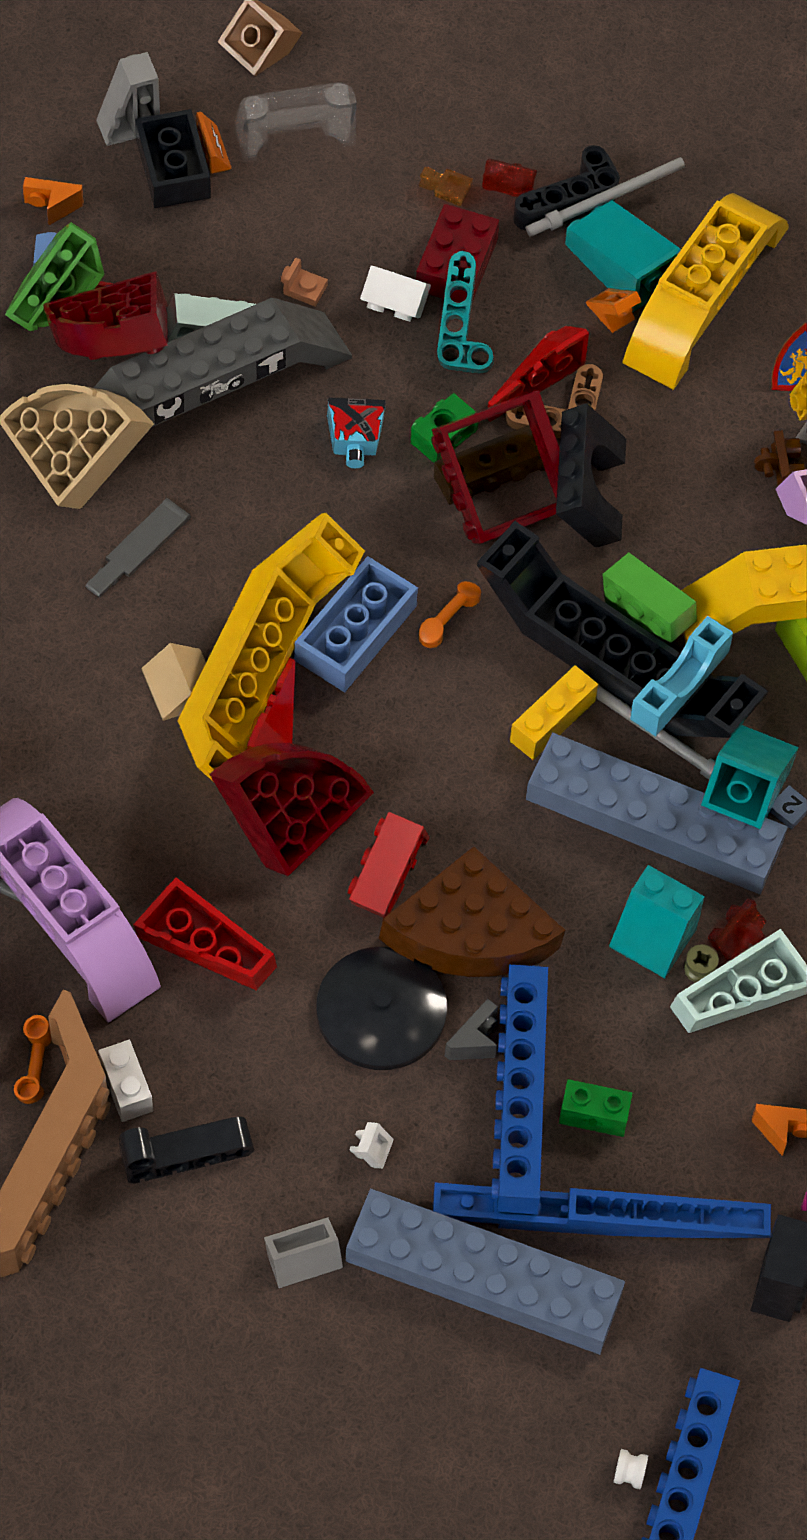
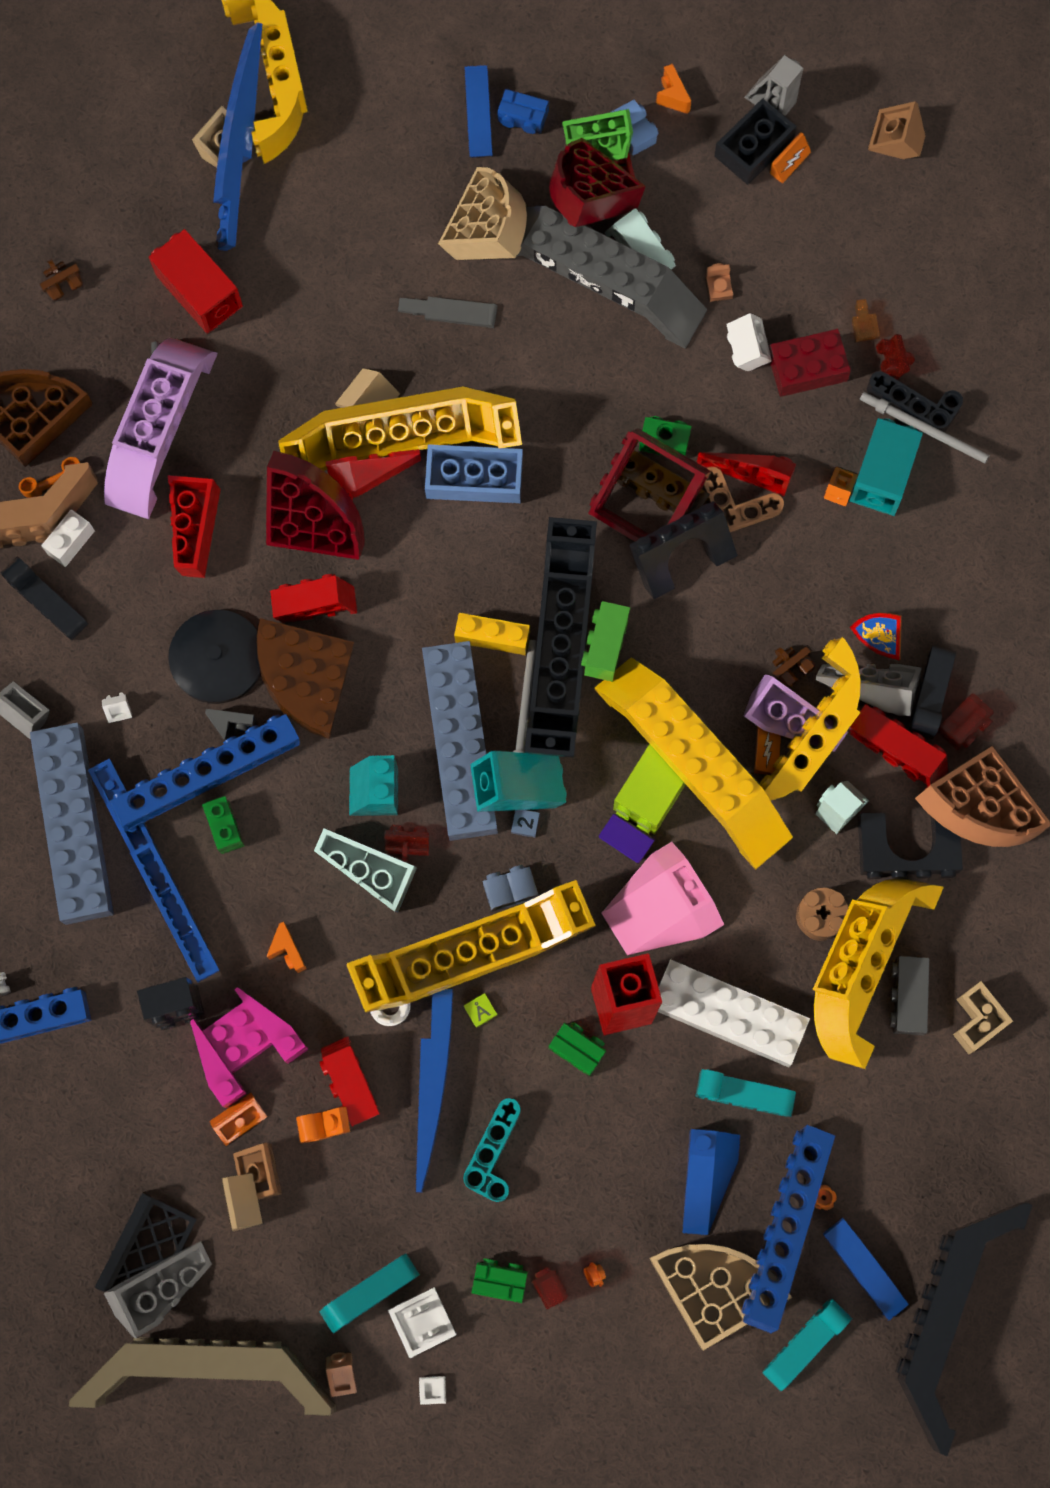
camera: 65 degrees right, 15 degrees up
clear windscreen [235,82,357,162] -> none
torso [327,398,385,468] -> none
orange bar [418,581,481,648] -> none
teal beam [437,251,494,374] -> none
yellow slope [622,193,789,390] -> none
medium azure arch [630,615,733,736] -> none
olive wheel [684,944,719,983] -> none

